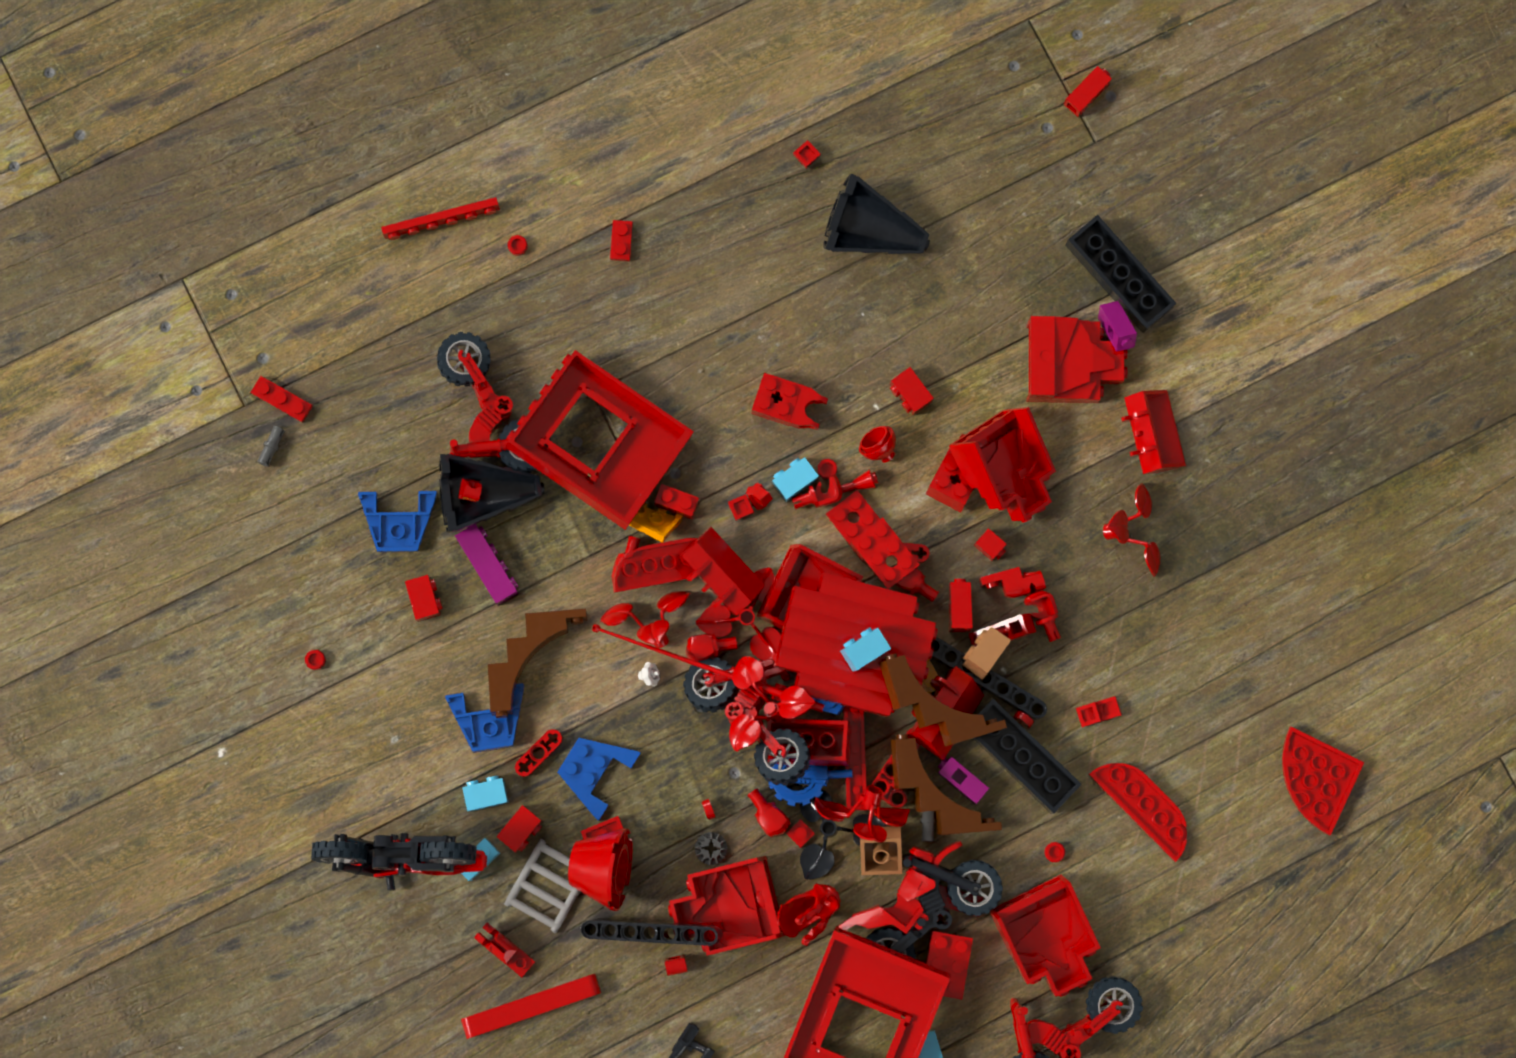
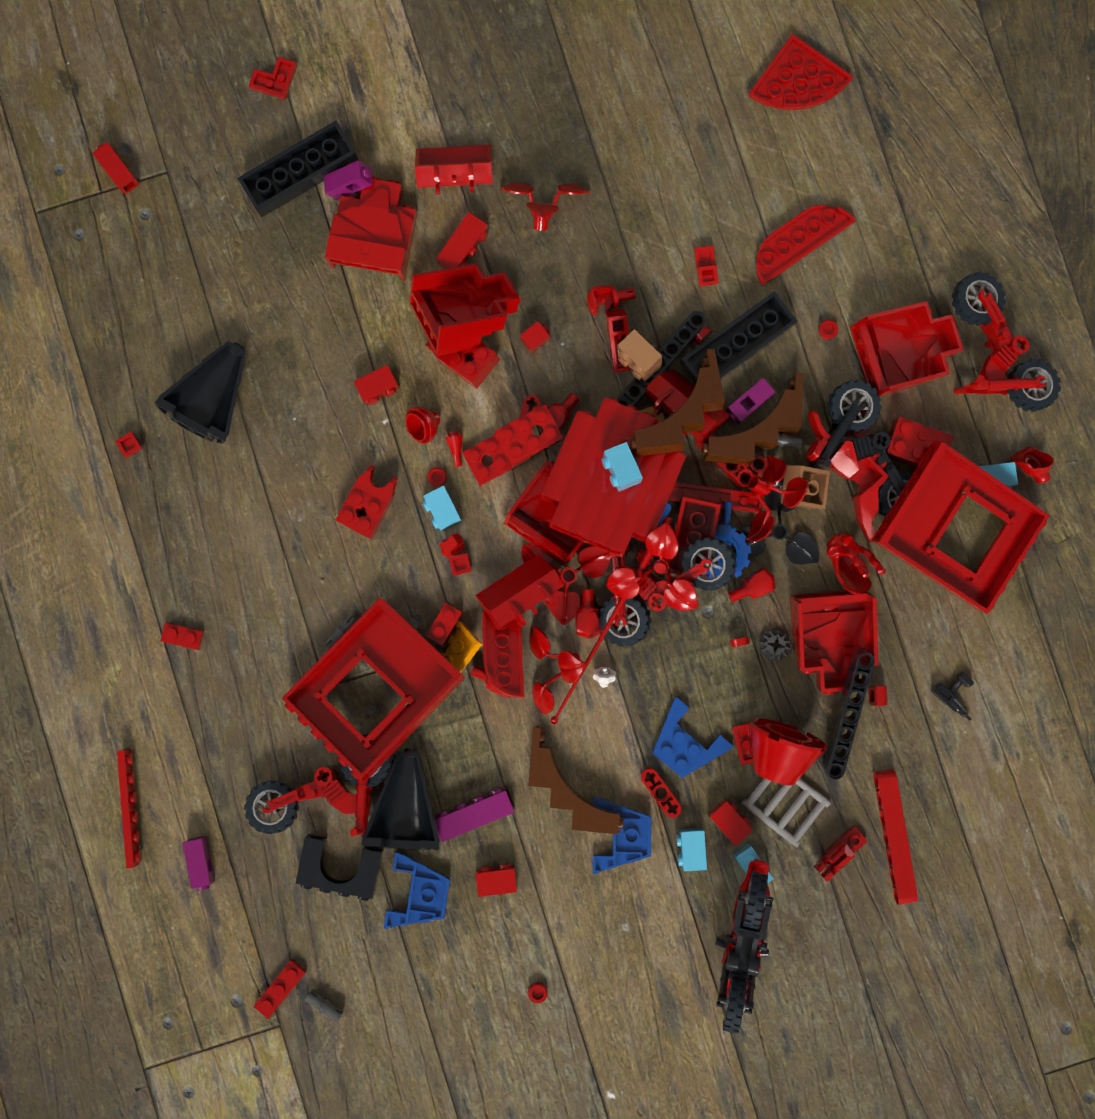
camera: 80 degrees left, 5 degrees up
red leg [458,478,482,502] -> none
red tile [507,235,528,256] -> none
red plate [786,819,815,848] -> none
red piece [791,475,843,510] -> none
red slope [949,579,972,632] -> none
red plate [979,567,1046,598] -> none
none -> magenta brick [182,836,215,891]
none -> red plate [249,57,297,100]
none -> black arch [295,834,384,901]
none -> dark grey pin [324,614,357,648]
none -> red brick [436,212,489,269]

